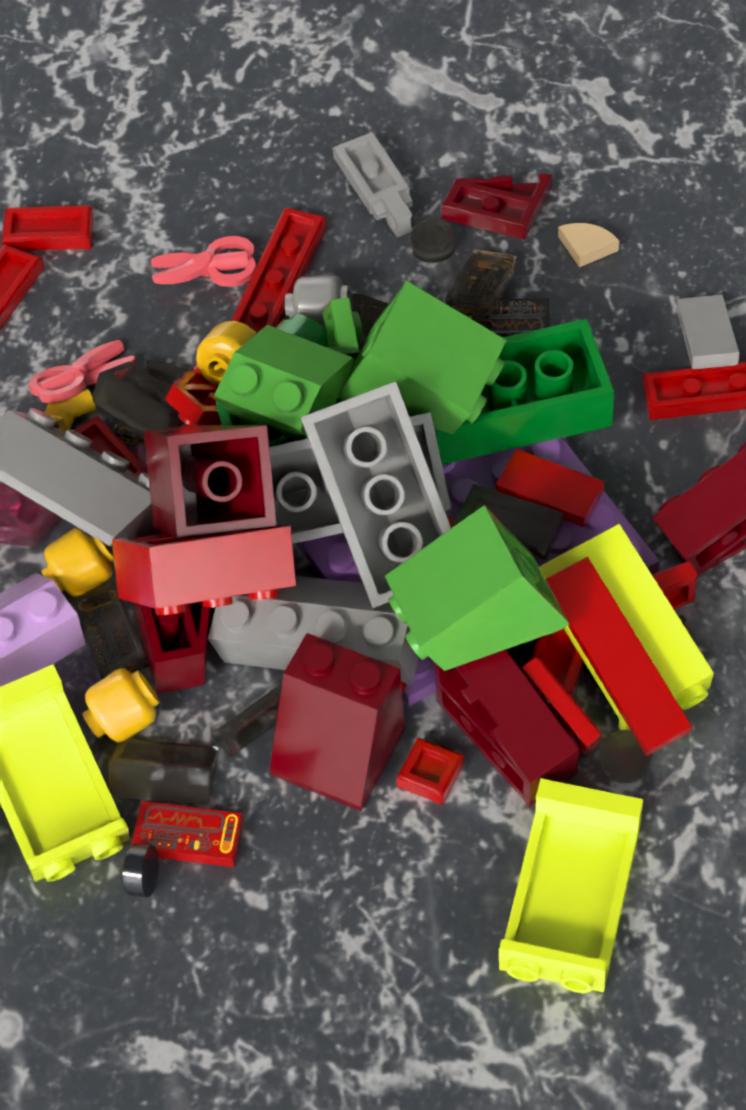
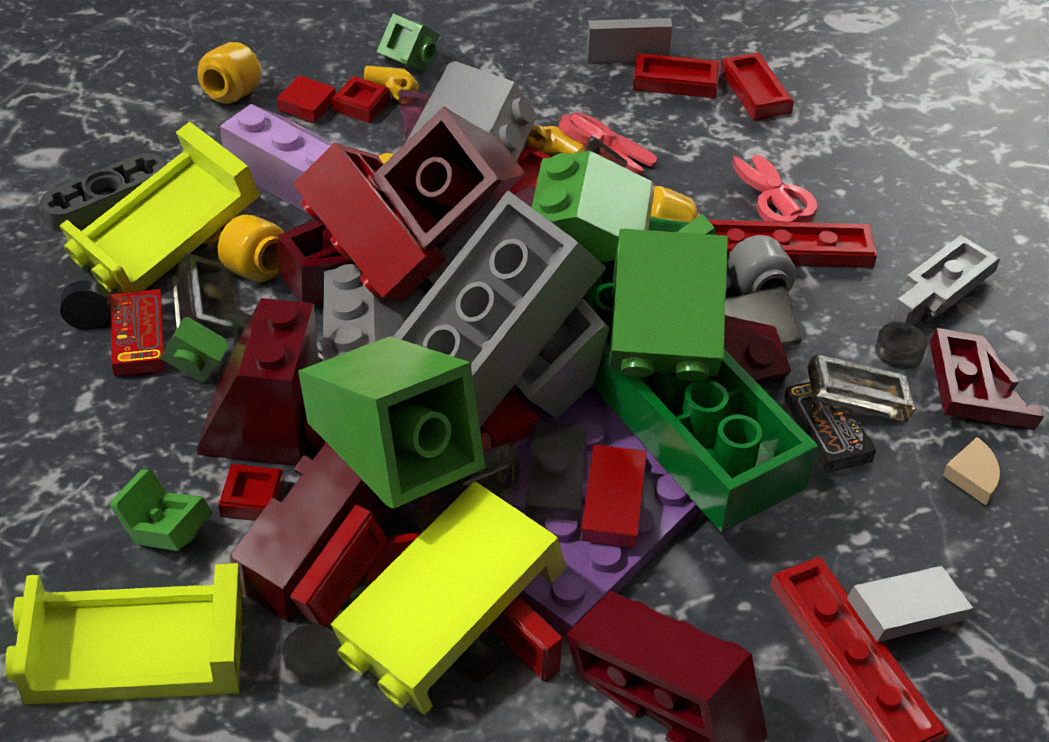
camera: 65 degrees right, 10 degrees down
red tile [546,557,692,756] -> none
none -> bright green bracket [110,469,213,551]
none -> bright green bracket [160,317,228,383]

